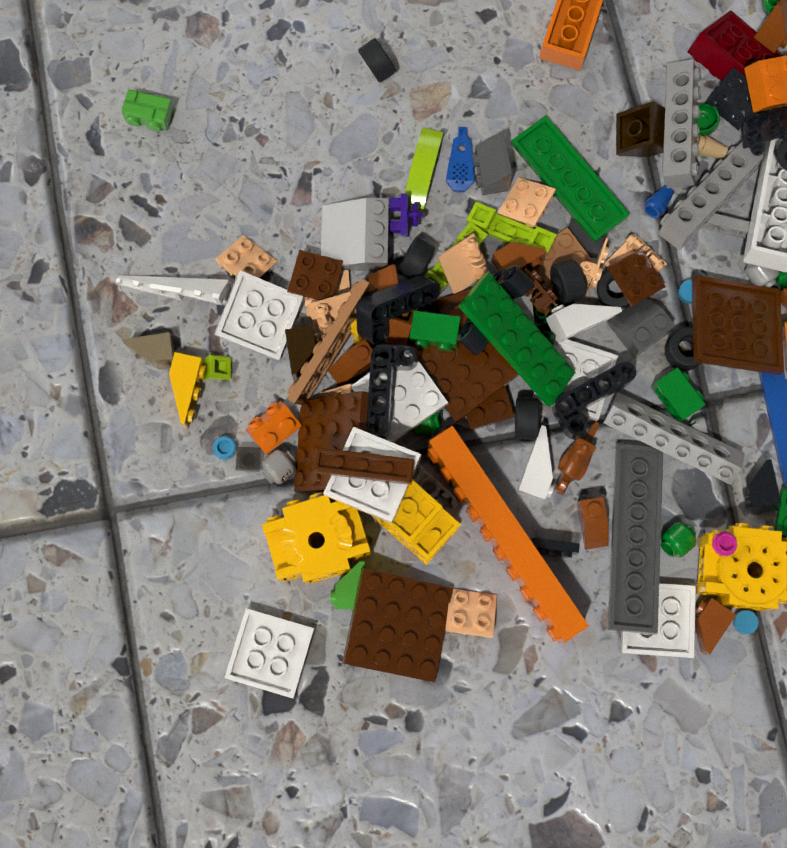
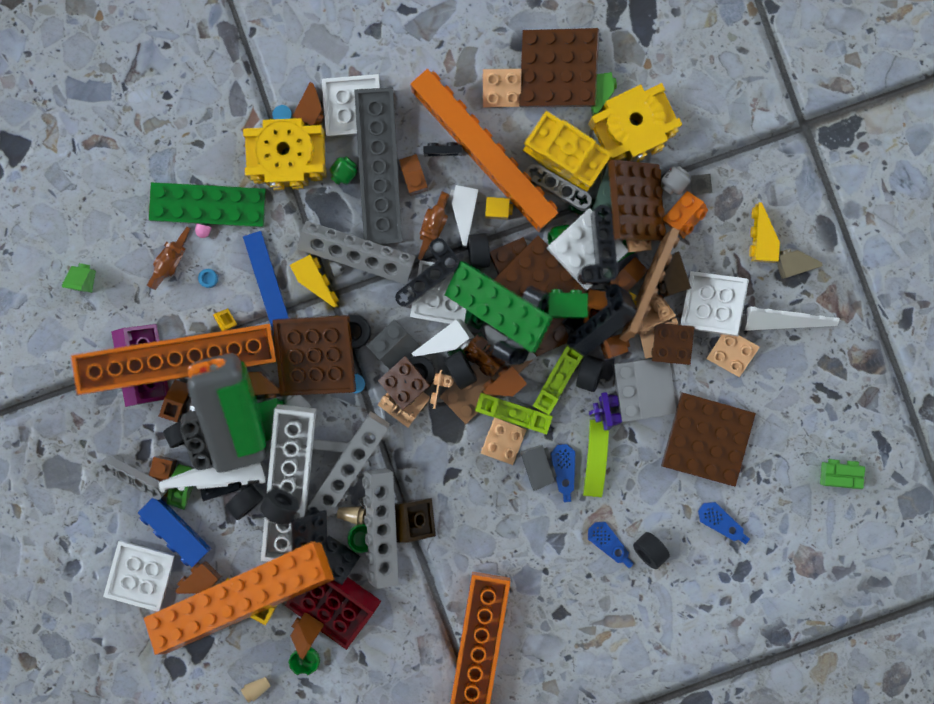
camera: 175 degrees right, 10 degrees up
lime slope [204,354,231,380] -> none
dark azure tile [213,436,237,460] -> none
white plate [224,608,315,698] -> none
reddish brown tile [313,447,415,485] -> none
white plate [323,427,421,523] -> none
light nougat hinge [438,234,491,295] -> none
green plate [511,115,630,243] -> none
blue cone [644,185,674,218] -> none
green brick [651,368,706,422] -> none
dark pink plate [712,532,737,556] -> none
black slope [743,459,782,515] -> none
none -> yellow slope [290,255,339,308]
none -> yellow brick [485,197,513,220]
none -> blue piece [588,522,634,568]
none -> reddish brown plate [661,392,756,487]
none -> blue piece [698,502,750,545]

